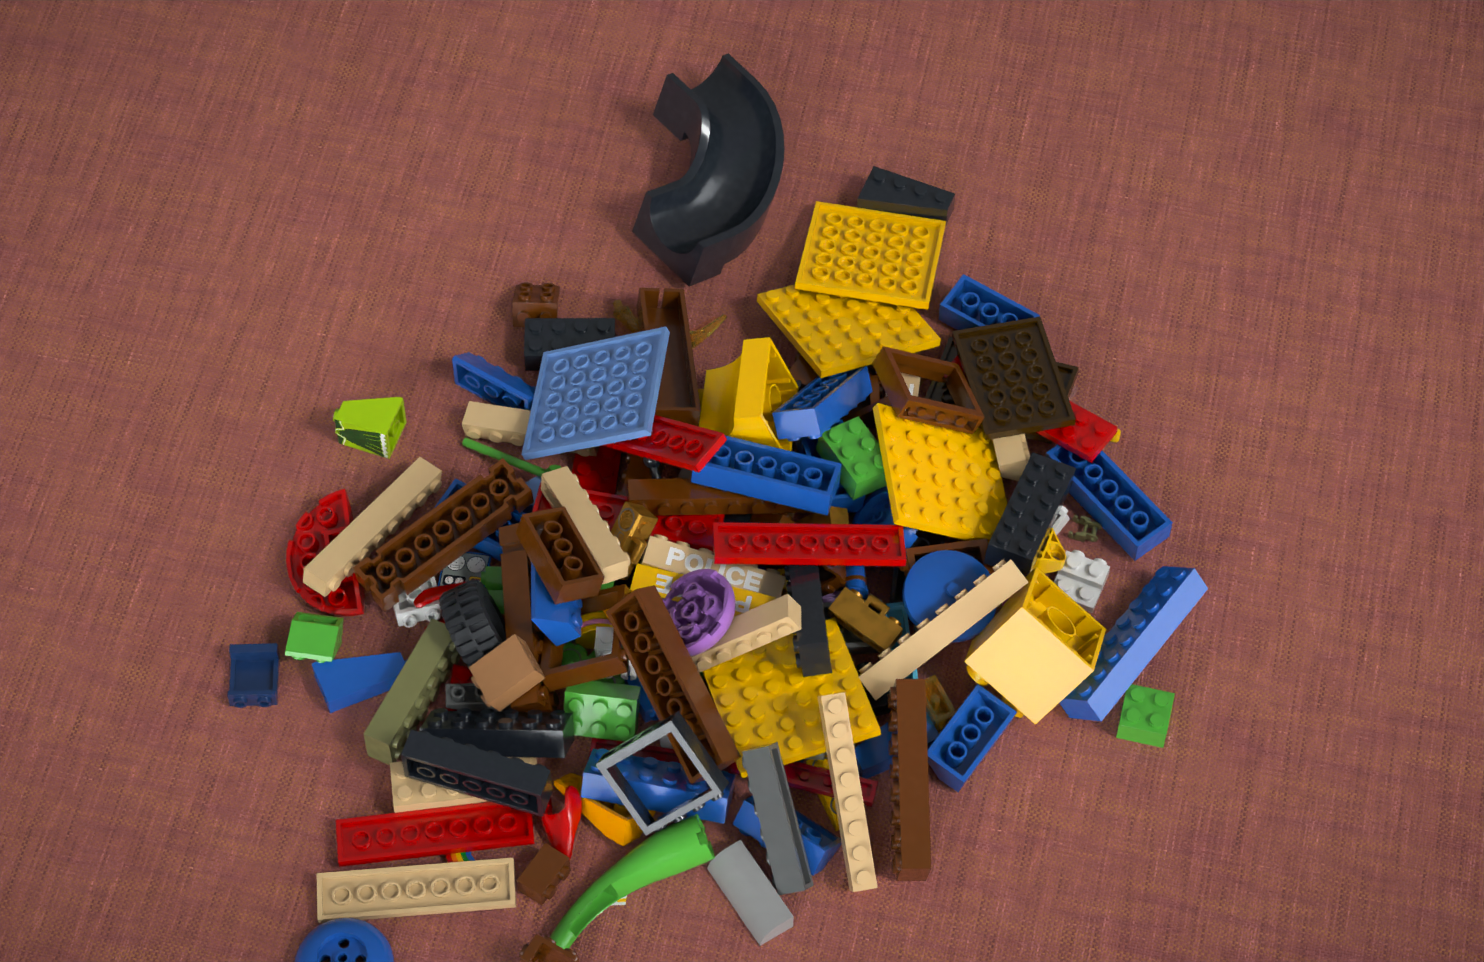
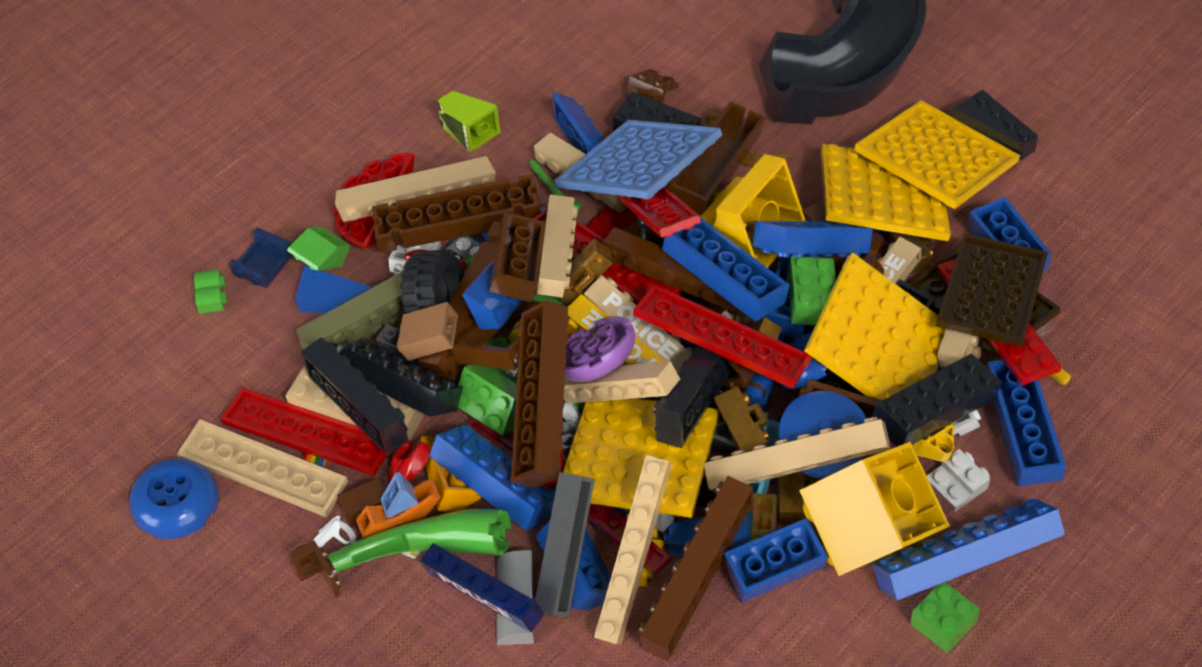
camera: 35 degrees right, 5 degrees down
window [595,711,729,835] -> none
reddish brown window [872,346,985,435] -> none
olive piece [1068,515,1102,542] -> none
none -> bright green brick [194,269,227,314]
none -> white piece [313,515,356,548]
none -> orange arch [356,480,441,538]
none -> medium blue slope [380,472,419,518]
none -> clear blue brick [420,543,545,632]
none -> pearl gold piece [779,472,818,524]

